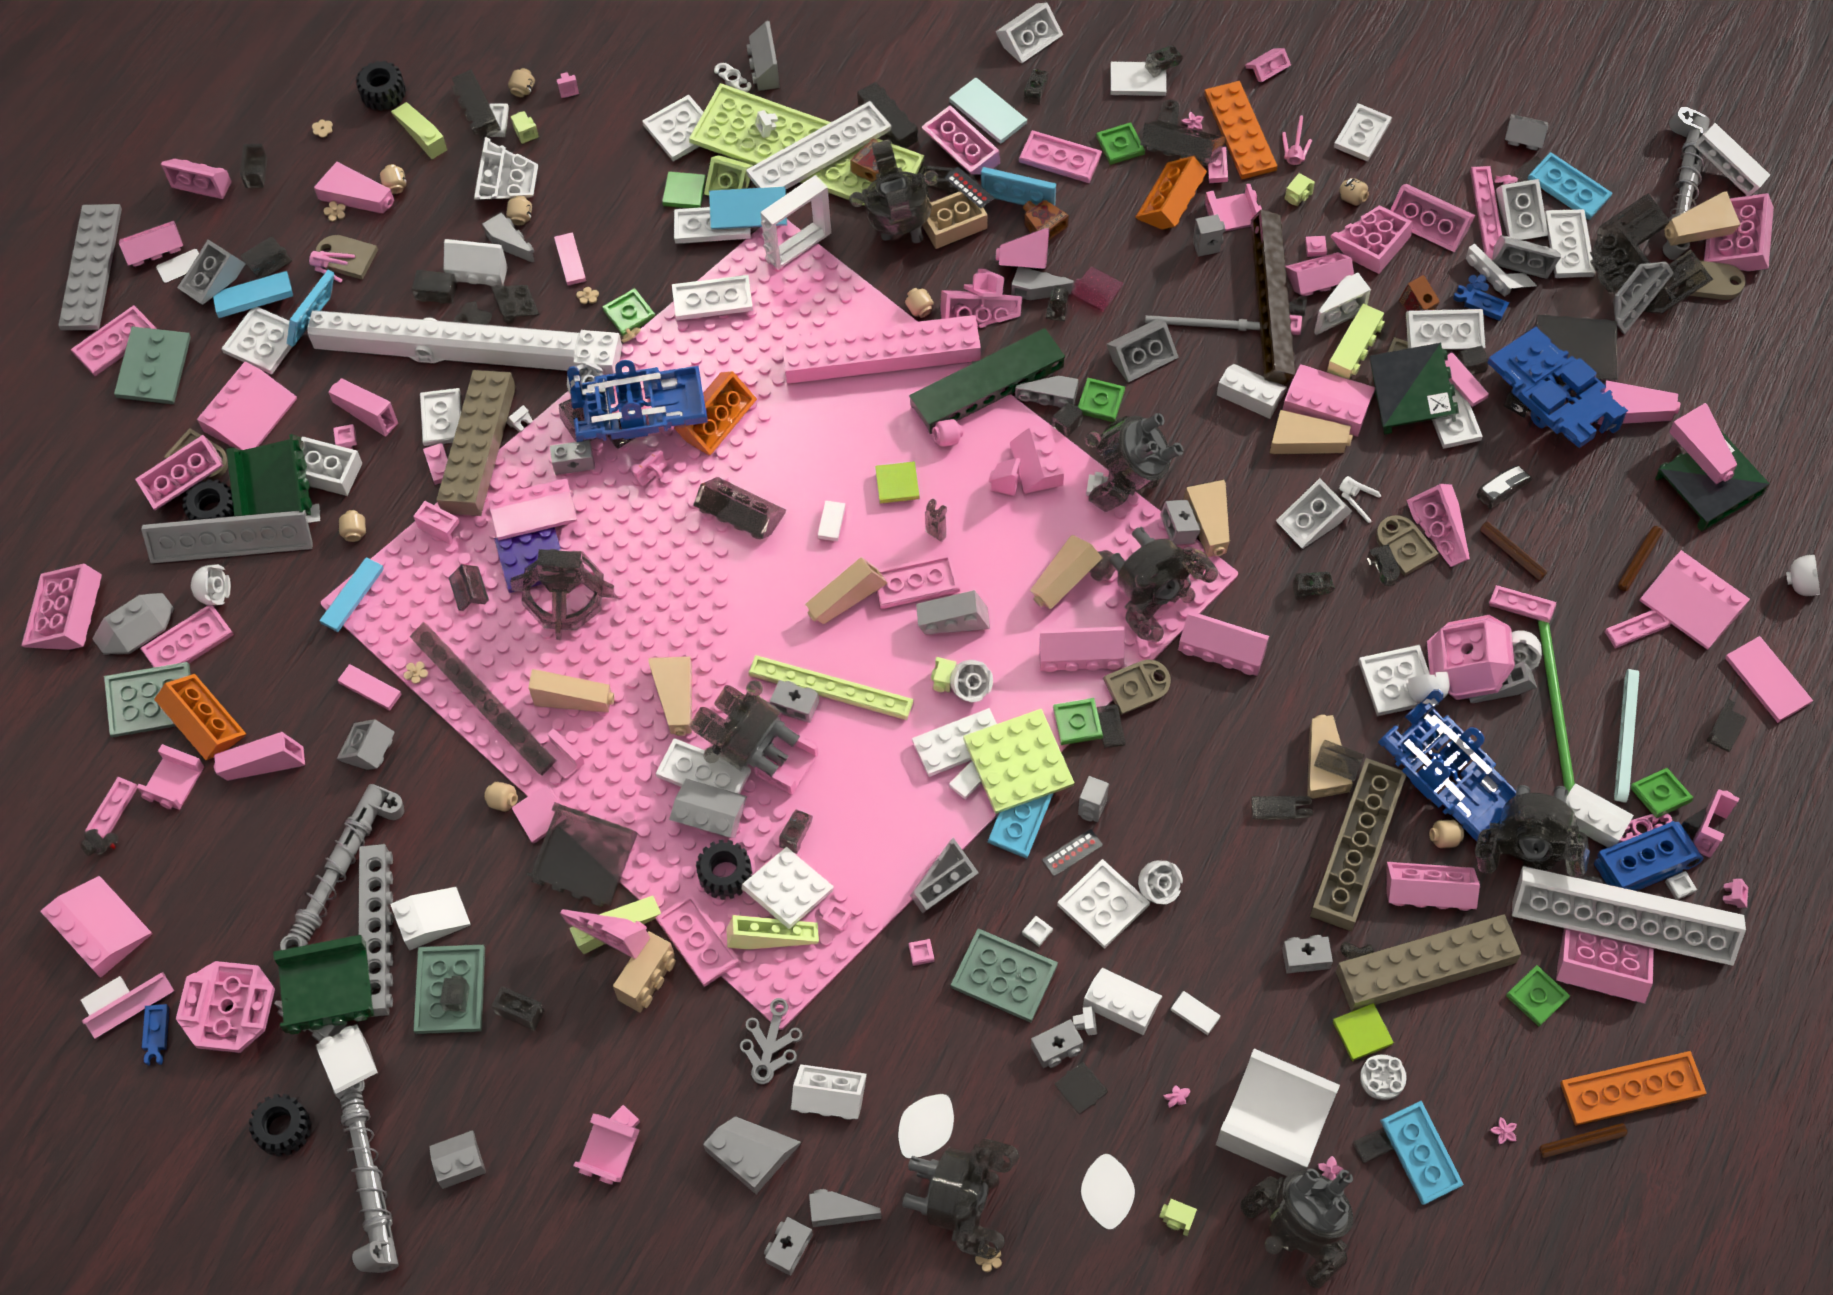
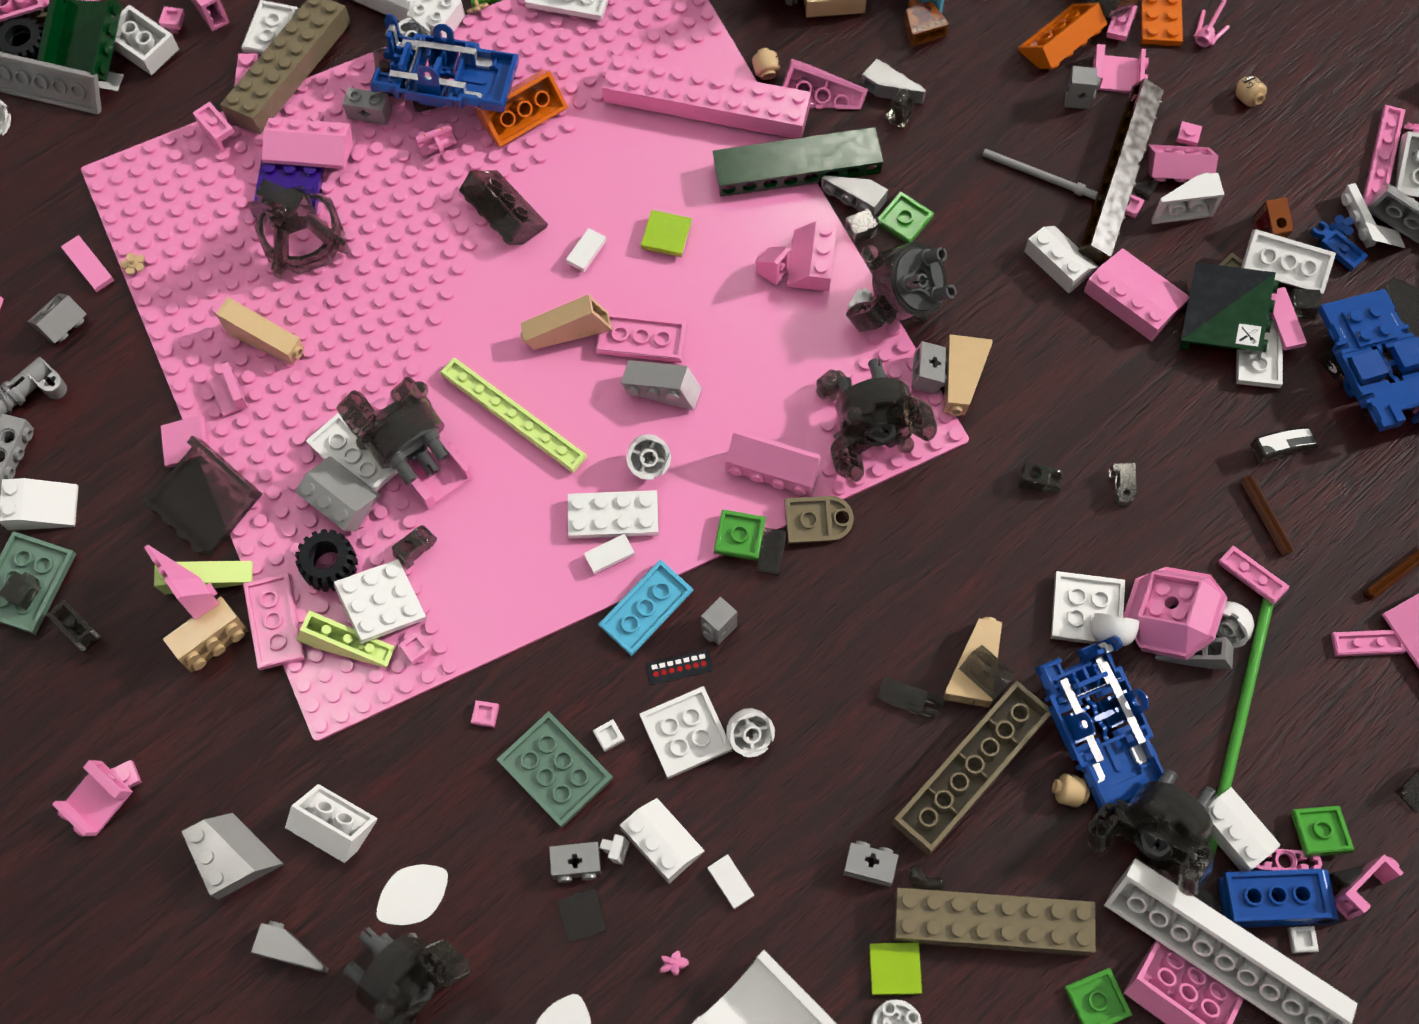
camera: 20 degrees right, 5 degrees up
medium azure tile [320,557,384,632] -> none
tan head [339,510,366,542] -> none
clear smoke plate [409,622,557,776] -> none
clear smoke panel [449,564,489,611] -> none
tan head [484,782,518,812] -> none
white tile [506,405,533,432] -> none
tan slope [649,656,692,736] -> none
light grey plant [740,998,803,1084] -> none
light grey brick [764,1217,813,1276] -> none
light grey brick [770,680,819,723] -> none
light grey wedge [910,837,978,913] -> none
clear smoke hinge [925,499,947,542] -> none
yellowish green brick [931,657,957,692] -> none
bright pink head [932,419,963,446] -> none
yellowish green plate [963,709,1074,814] -> none
bright pink panel [964,269,1004,297] -> none
bright pink slope [996,228,1049,269] -> none
tan slope [1030,535,1102,609] -> none
clear pink hinge [1071,266,1124,311] -> none
light grey slope [1106,320,1179,382] -> none
bright pink slope [1178,611,1269,676] -> none
tan slope [1270,410,1353,454] -> none
white slope [1276,478,1352,549] -> none
yellowish green brick [1285,173,1315,206] -> none
yellowish green brick [1327,304,1385,379] -> none
bright pink wedge [1331,205,1412,274] -> none
white plate [1334,104,1392,161] -> none
white plant [1339,476,1381,523] -> none
dark tan tile [1376,515,1438,577] -> none
bright pink slope [1387,862,1480,911] -> none
bright pink slope [1390,184,1475,252] -> none
bright pink wedge [1407,484,1470,567] -> none
light aqua beam [1614,669,1639,803] -> none
bright pink tile [1723,879,1748,908] -> none

